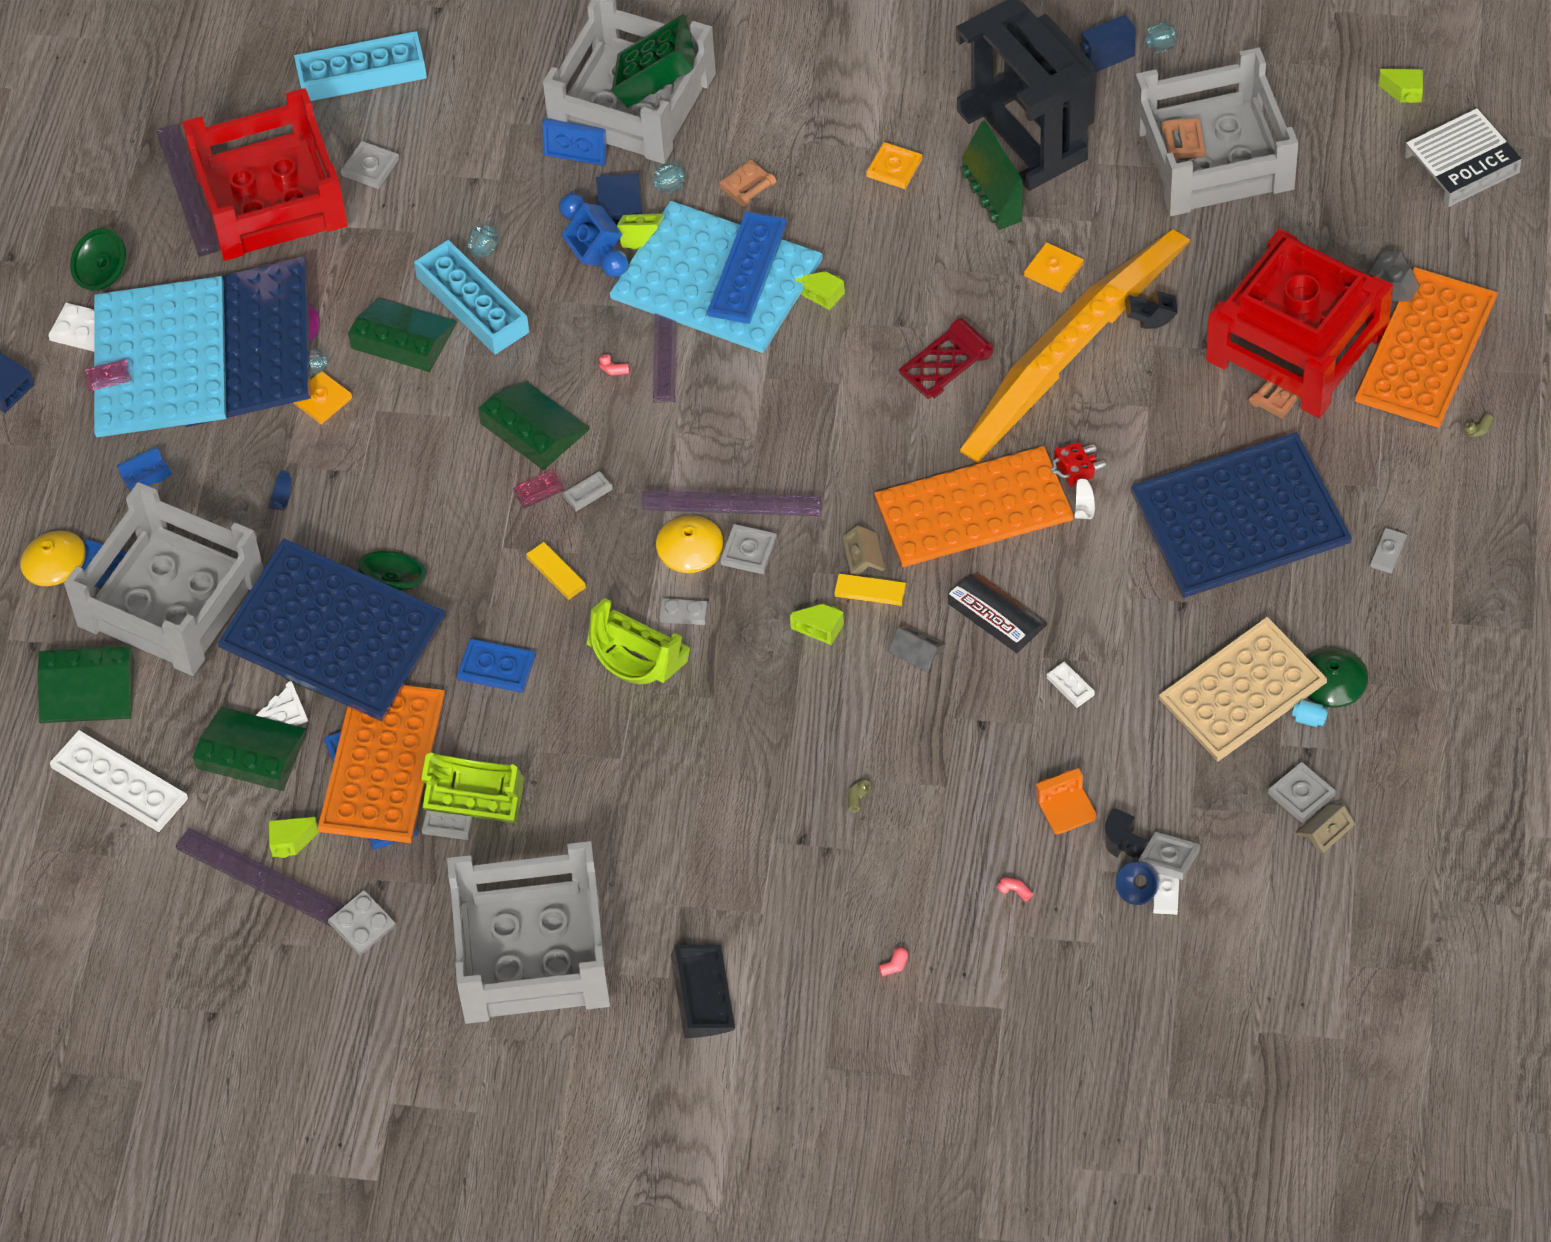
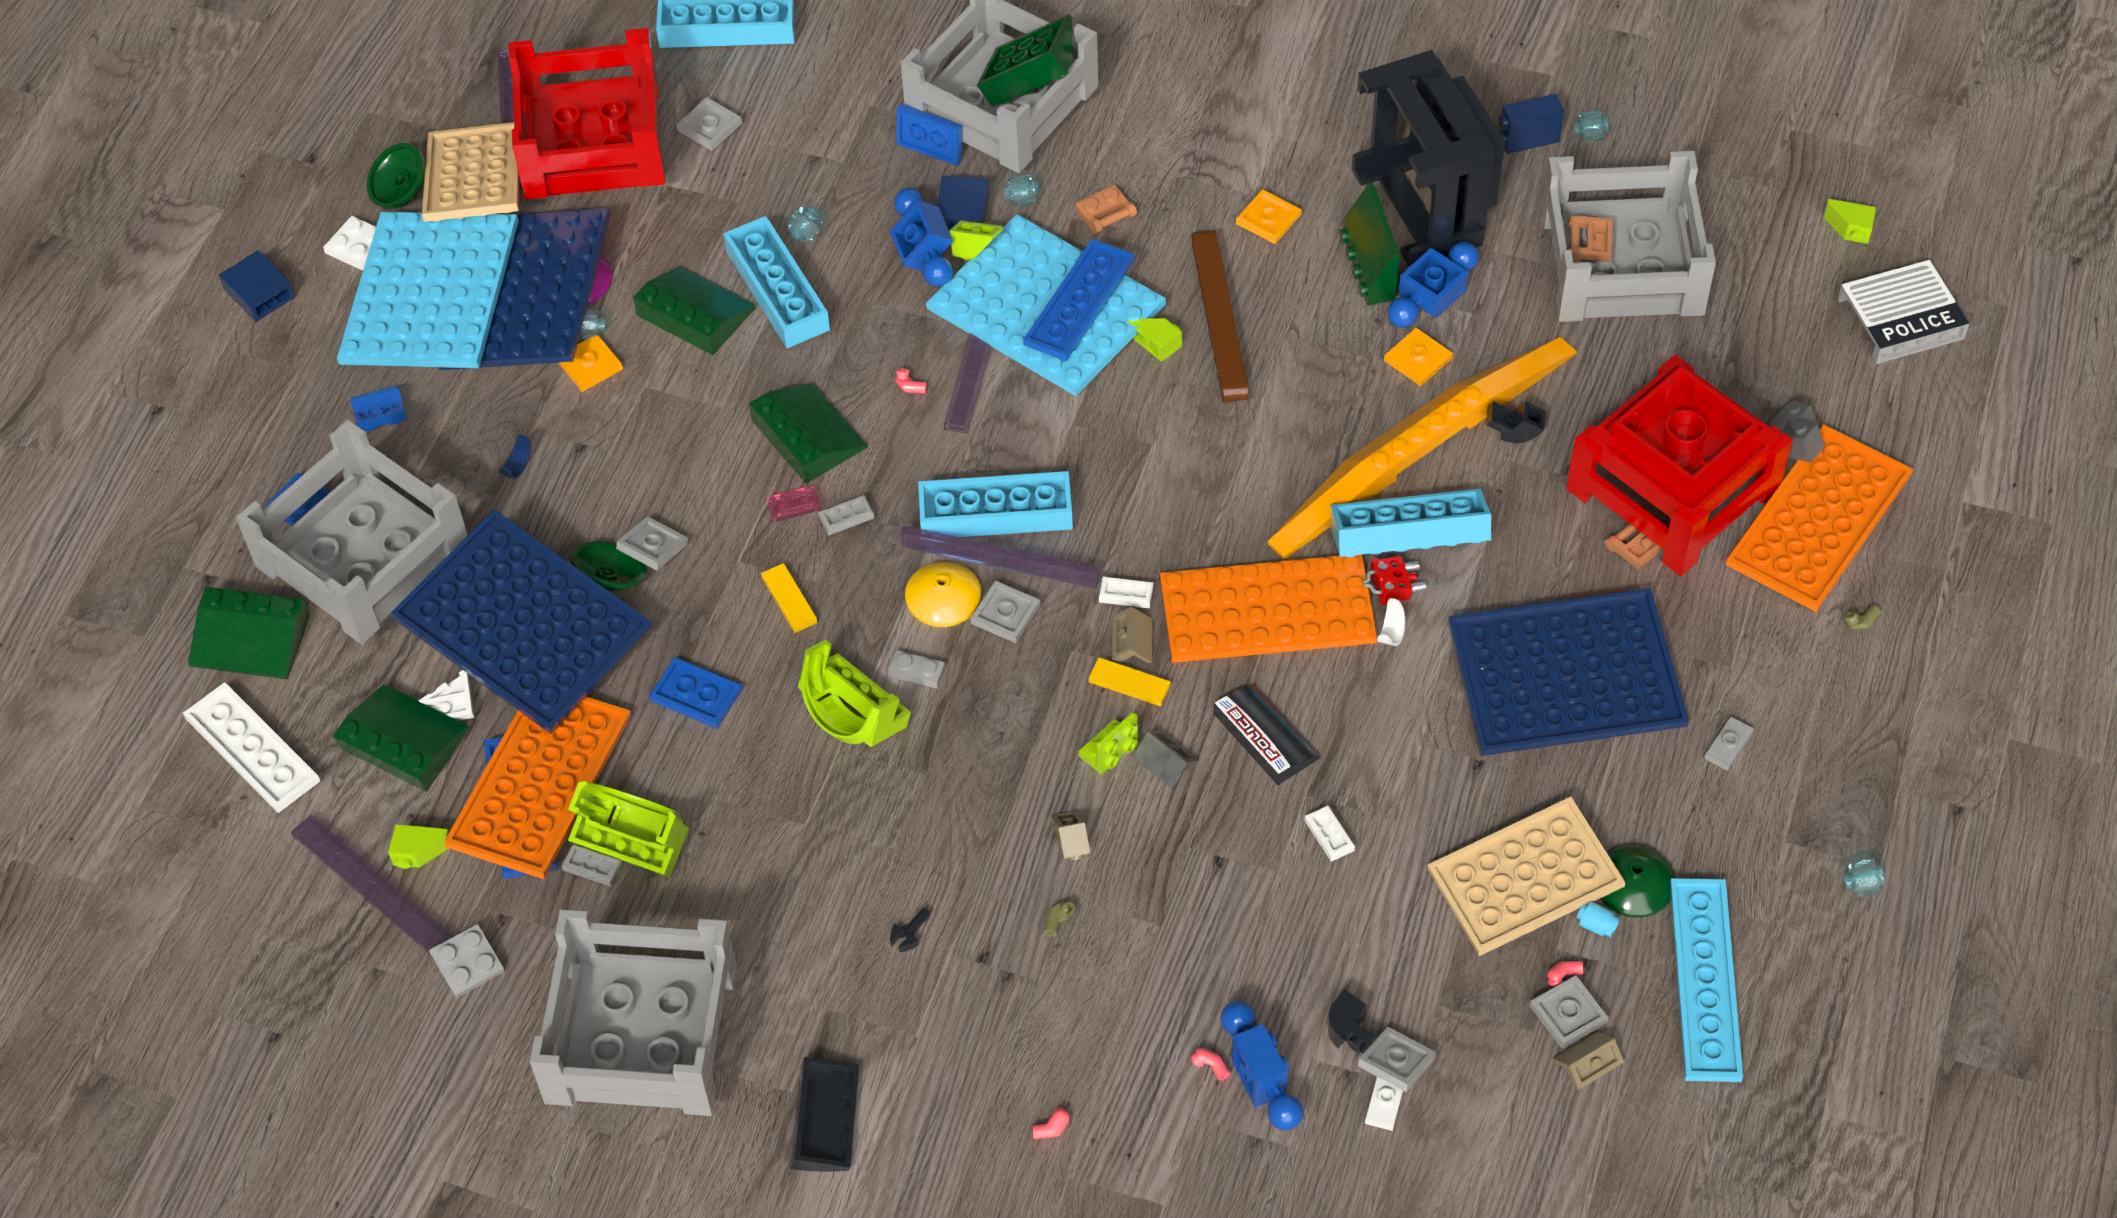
camera: 10 degrees right, 0 degrees up
yellow dish [20,530,86,586] -> none
clear pink plate [84,359,131,392] -> none
lime slope [790,604,844,645] -> none
dark red piece [899,318,993,399] -> none
orange bracket [1036,768,1097,835] -> none
dark blue piece [1116,862,1159,905] -> none
none -> tan plate [422,122,520,222]
none -> light grey plate [616,516,688,570]
none -> black bar [890,908,931,952]
none -> medium azure brick [918,471,1073,540]
none -> slope [1051,810,1090,860]
none -> lime bracket [1079,712,1138,775]
none -> white plate [1099,577,1153,608]
none -> reddish brown beam [1191,230,1248,403]
none -> blue brick [1220,1001,1304,1131]
none -> medium azure brick [1331,489,1491,557]
none -> blue brick [1387,241,1479,328]
none -> coral arm [1546,961,1583,987]
none -> medium azure plate [1670,878,1743,1082]
none -> clear light blue head [1843,859,1886,897]

